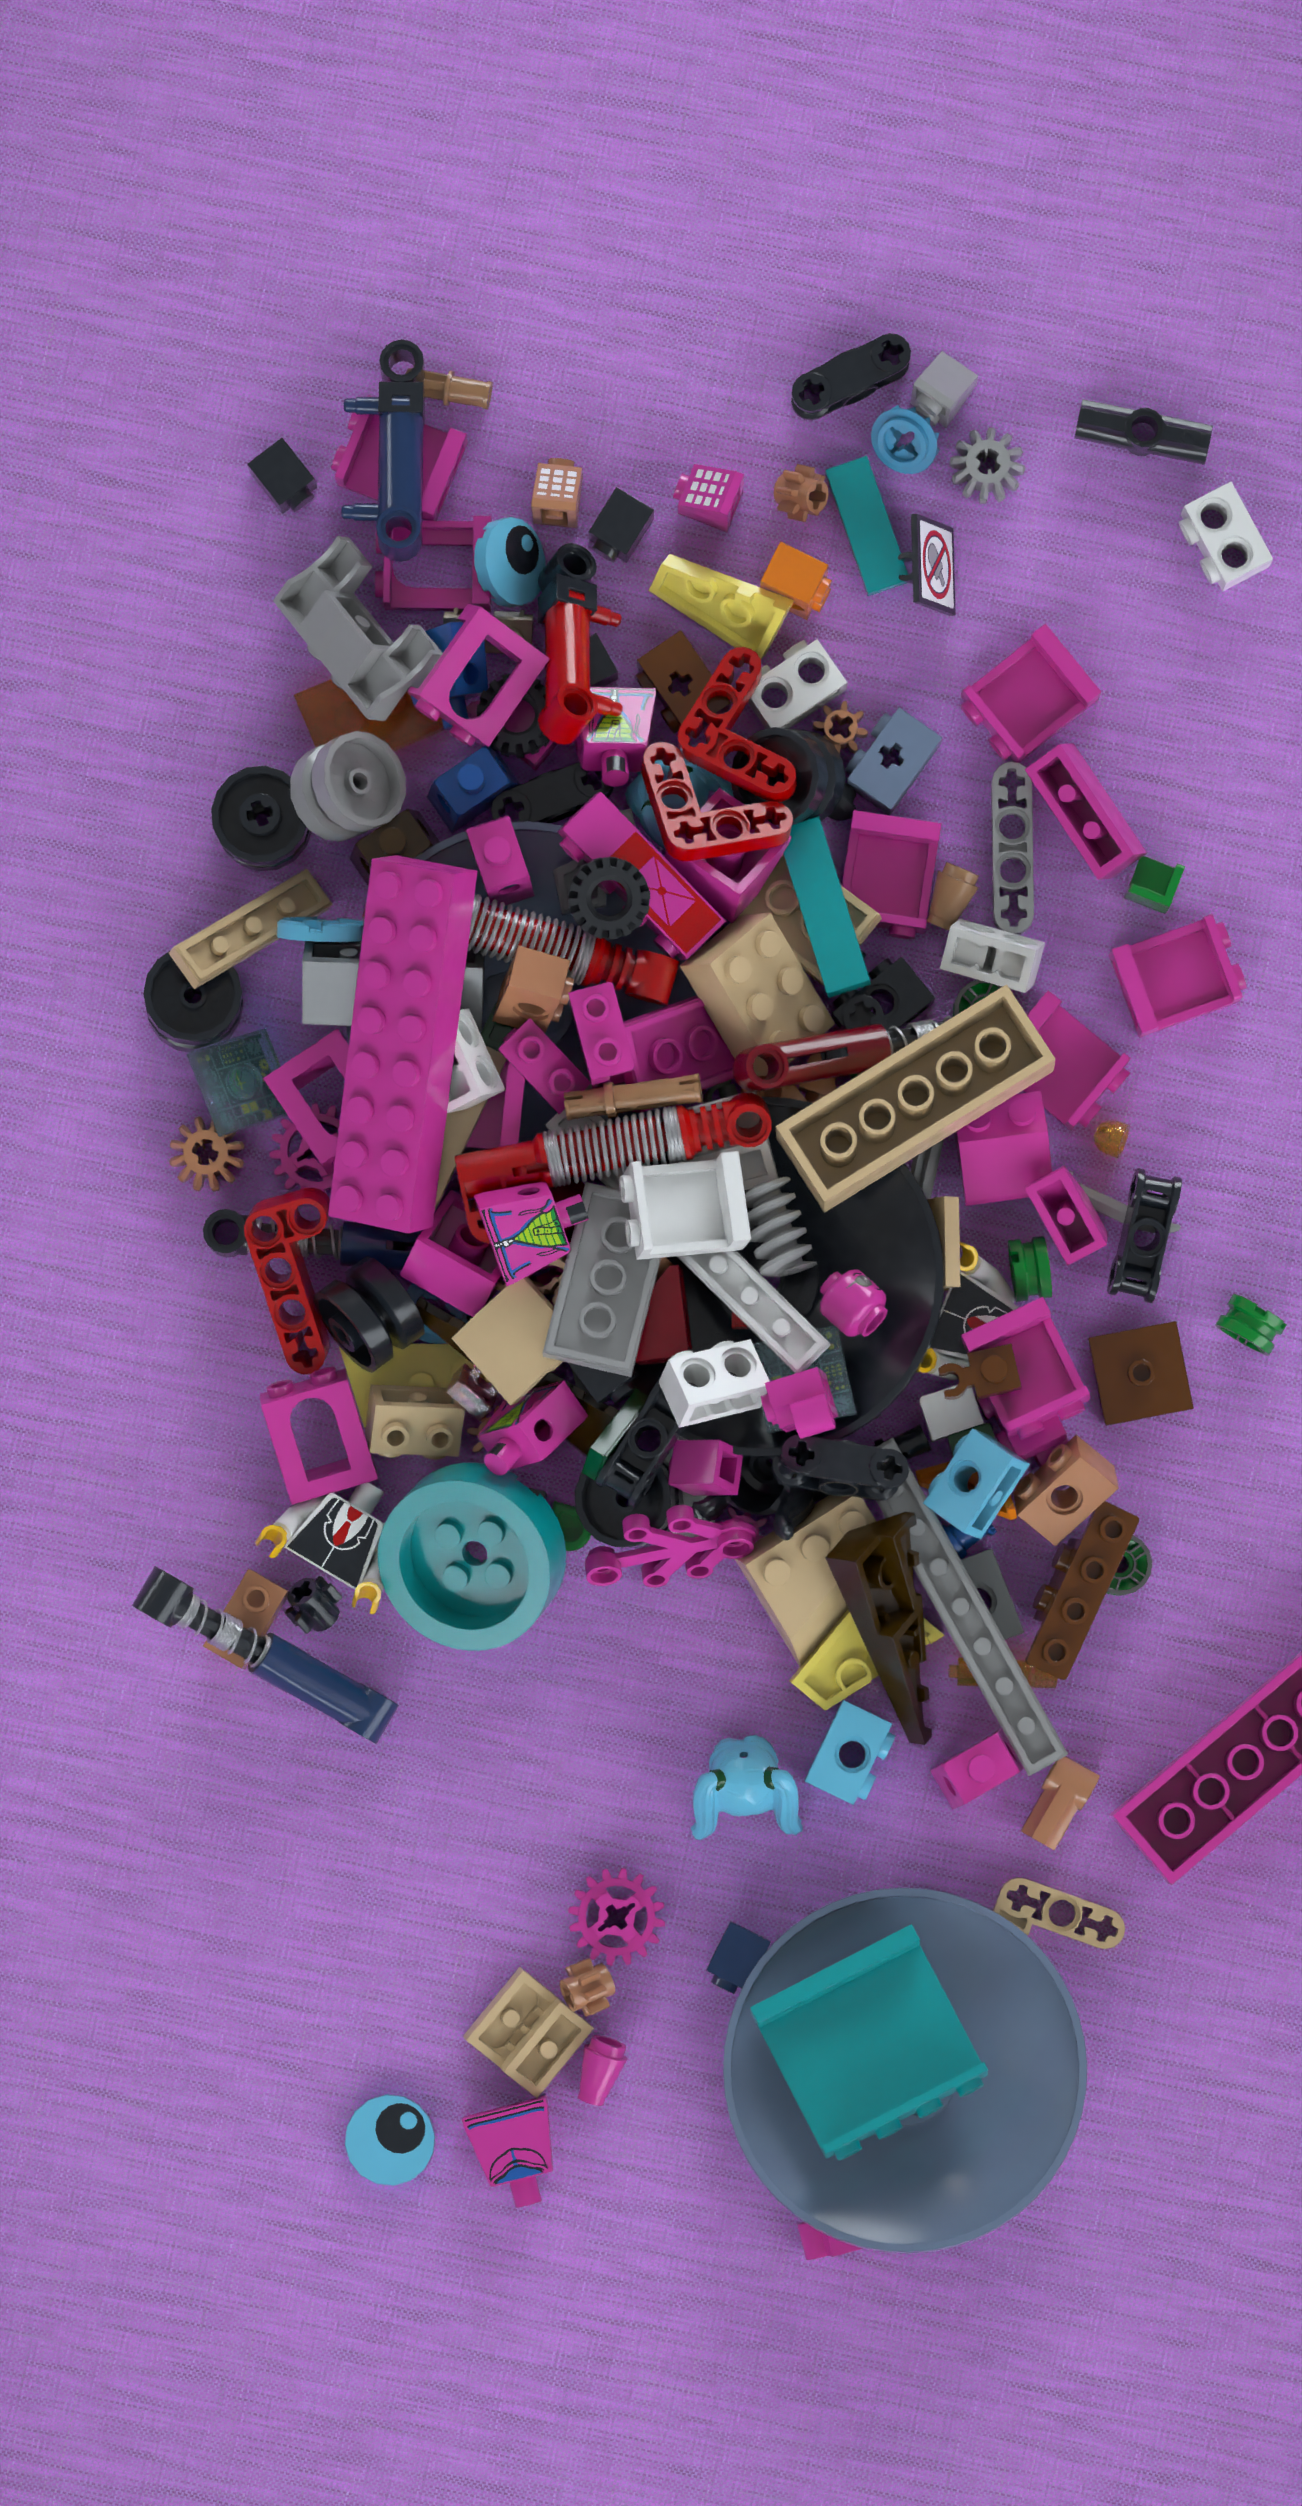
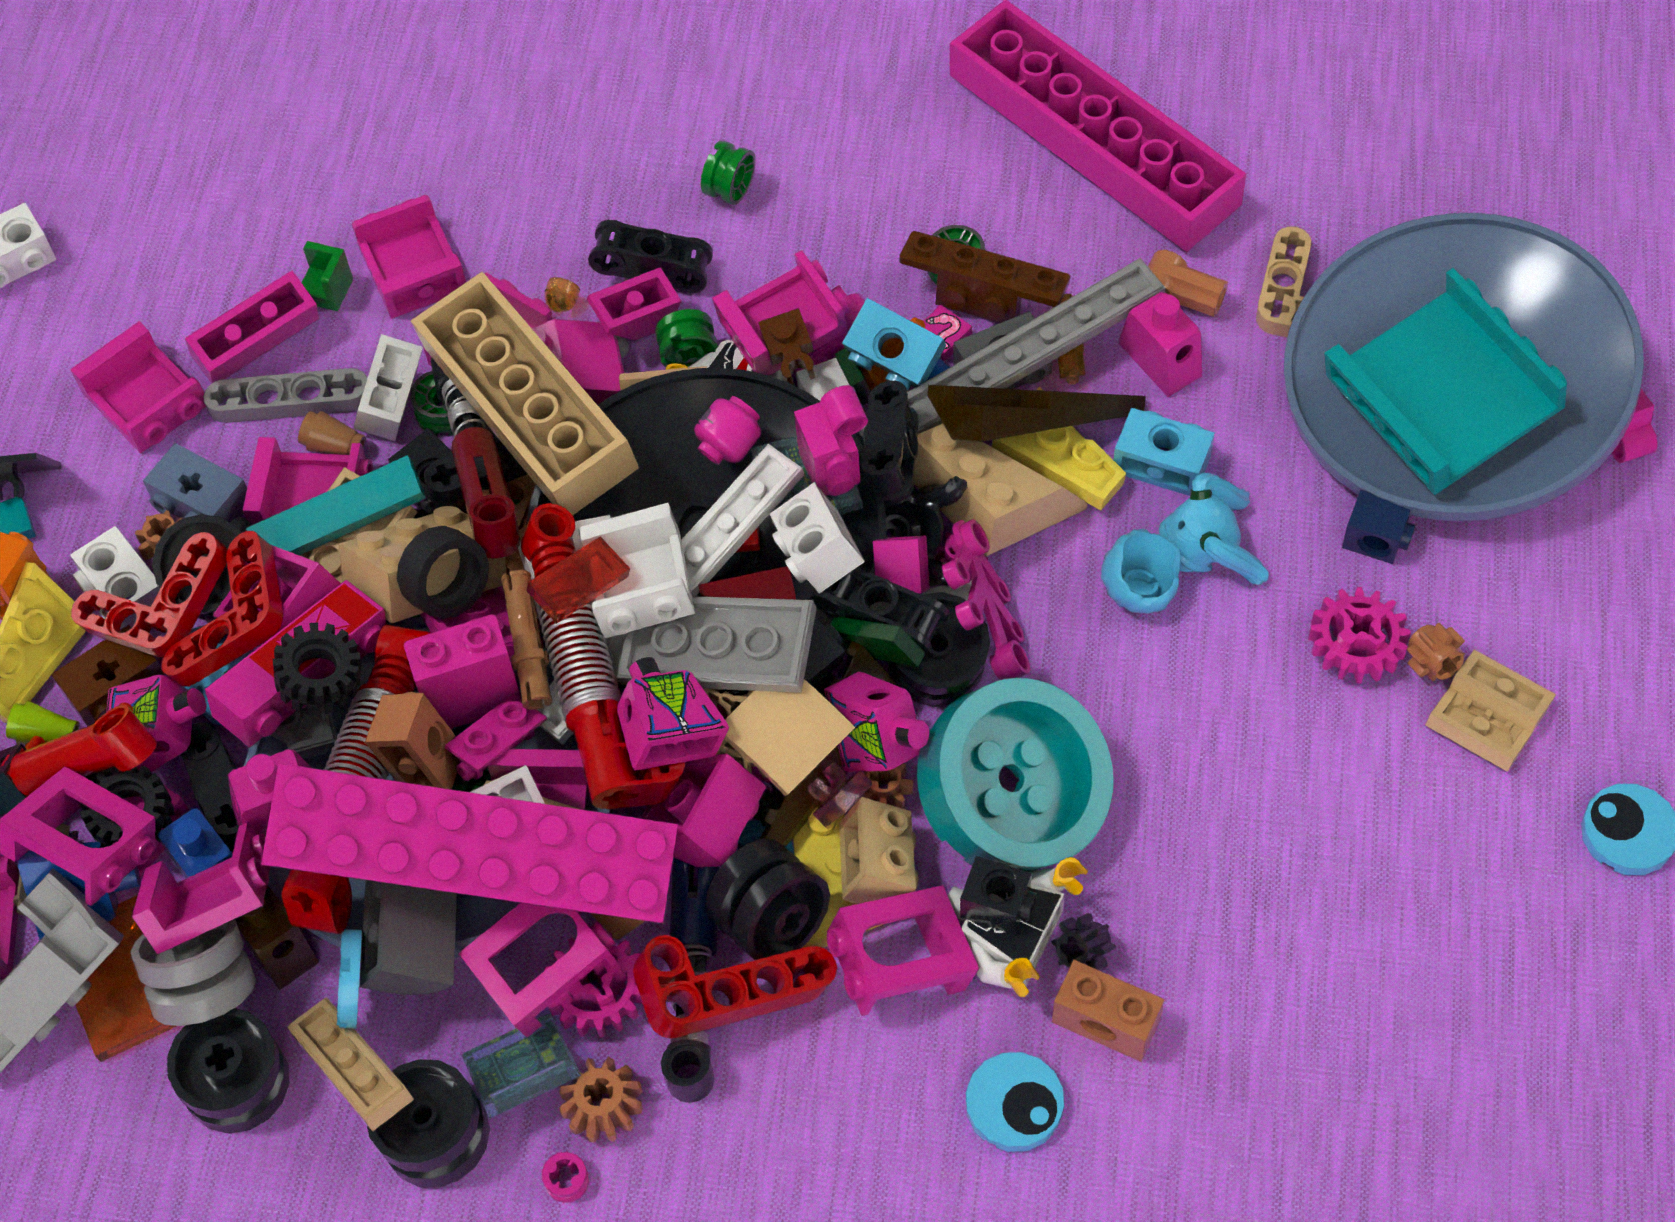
camera: 95 degrees left, 25 degrees down
piece [132,1566,399,1744] -> none
dark pink torso [462,2095,553,2208] -> none
dark pink cone [578,2035,627,2106] -> none
light grey piece [745,1177,817,1277] -> none
nougat brick [1013,1435,1119,1546] -> none
reddish brown plate [1088,1321,1194,1426] -> none
none -> lime cone [6,701,79,745]
none -> dark pink panel [132,822,270,954]
none -> black tyre [397,526,489,619]
none -> clear red tile [526,536,630,624]
none -> dark pink bush [542,1152,589,1203]
none -> dark pink tile [924,304,972,361]
none -> black brick [960,856,1037,935]
none -> medium azure tile [966,1052,1064,1152]
none -> medium azure hair [1101,529,1180,614]

